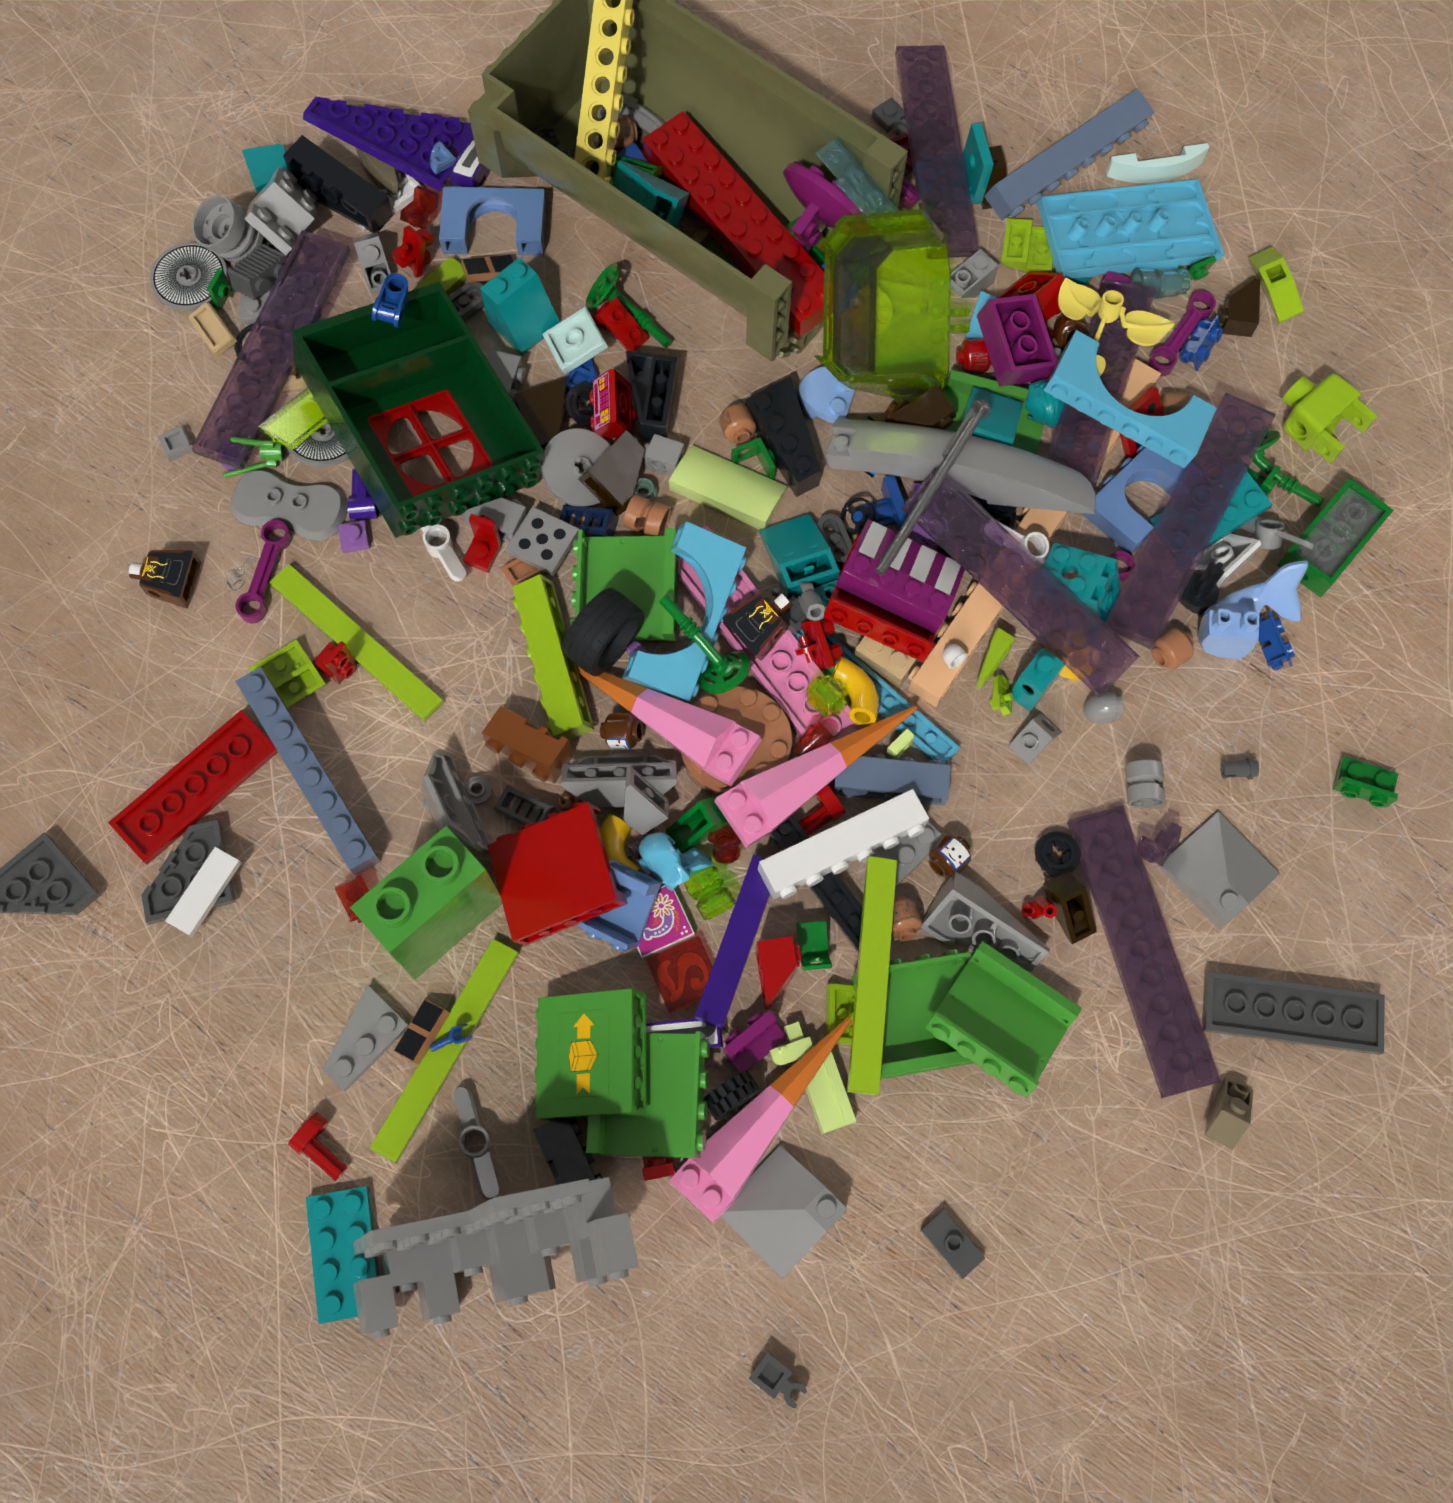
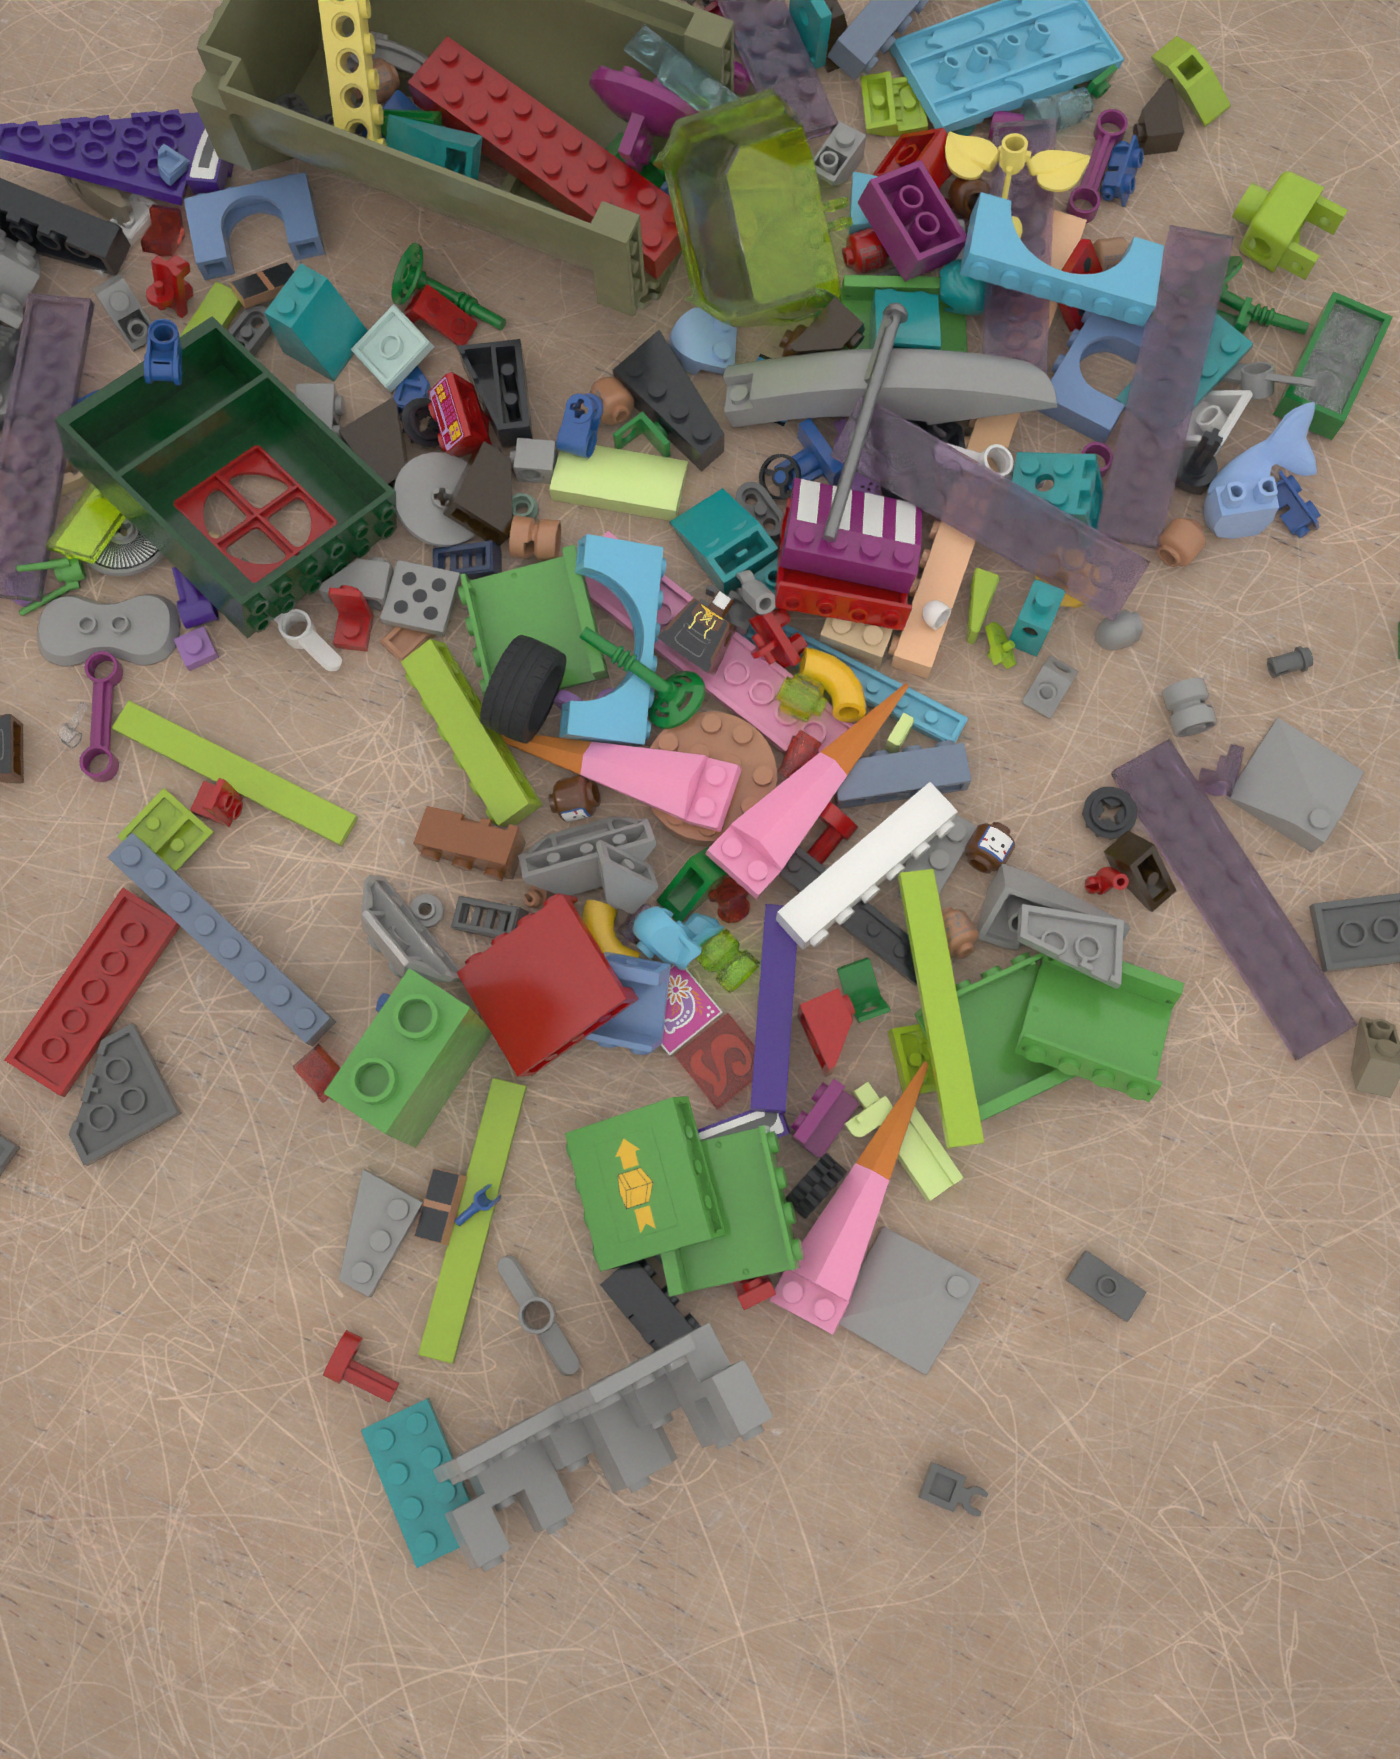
camera: 10 degrees left, 5 degrees up
white tile [165,847,241,937] -> none
none -> blue piece [556,393,603,459]
none -> light grey wing [1017,904,1124,989]

